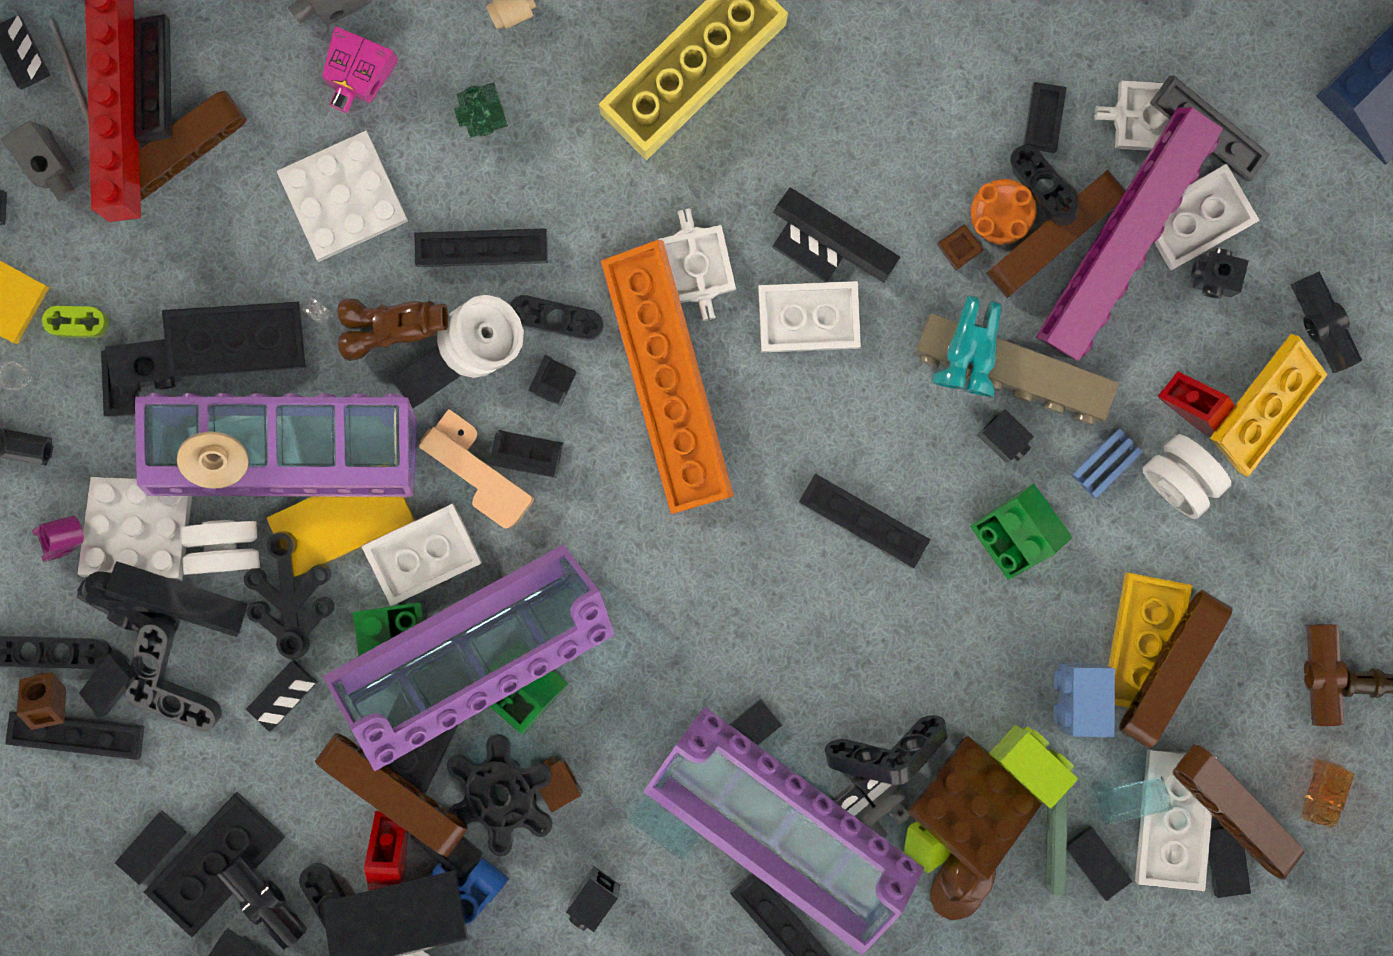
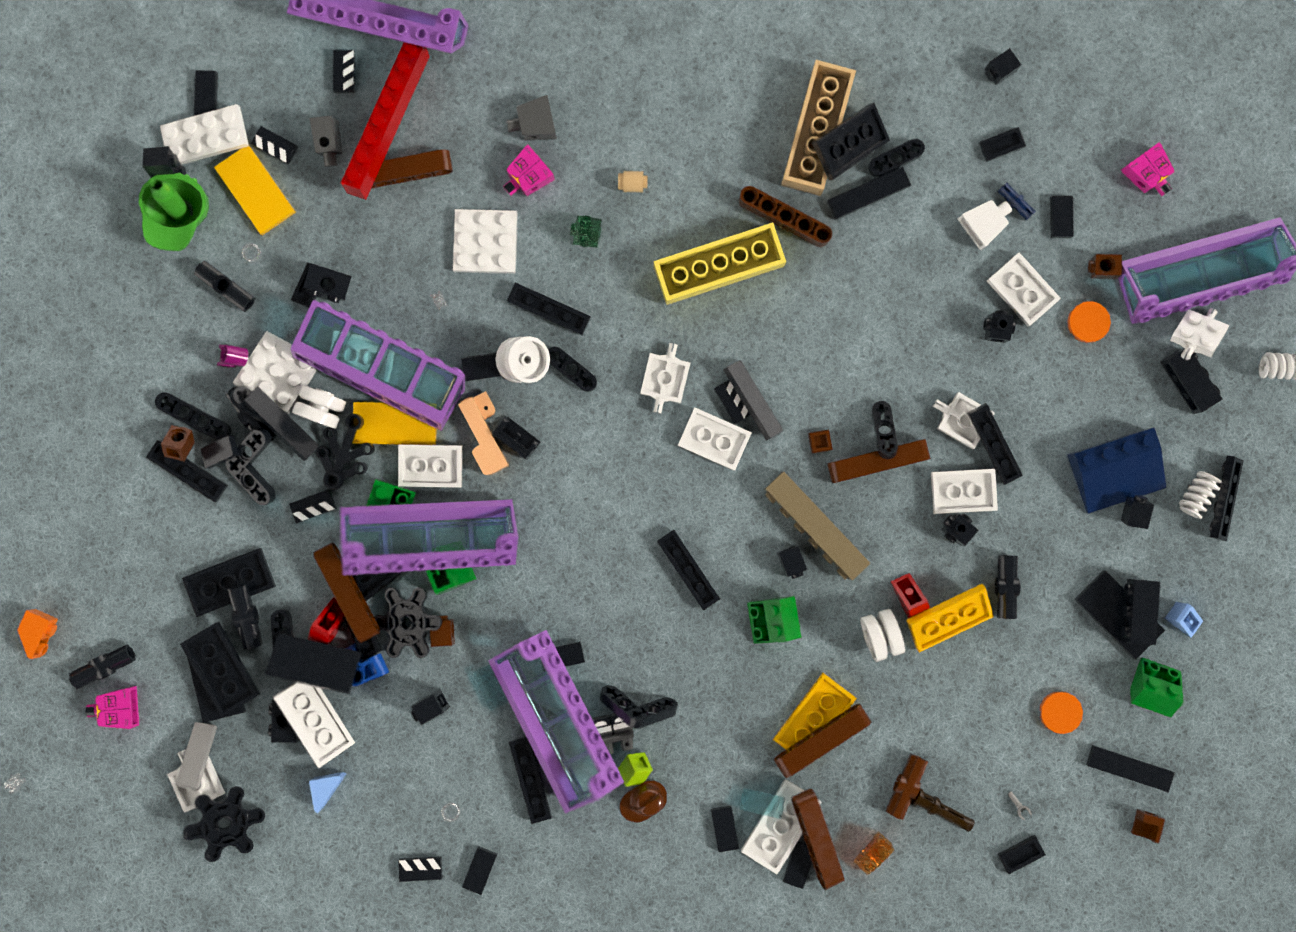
camera: 30 degrees right, 0 degrees up
lime beam [42,306,109,338] -> none
light grey piece [48,20,89,129] -> none
black tile [115,811,187,885] -> none
black tile [134,14,172,143] -> none
black tile [162,301,306,378] -> none
tan dish [177,432,249,488] -> none
reddish brown piece [337,298,448,361] -> none
black panel [528,355,576,407] -> none
orange plate [601,240,734,514] -> none
reddish brown plate [907,736,1042,881] -> none
teal piece [932,295,1001,397] -> none
orange dish [971,179,1037,245] -> none
lime brick [989,725,1079,809] -> none
black tile [1023,82,1067,153] -> none
magenta brick [1036,107,1223,361] -> none
sand green tile [1045,792,1068,895] -> none
medium blue brick [1053,663,1115,737] -> none
medium blue tile [1071,428,1143,498] -> none

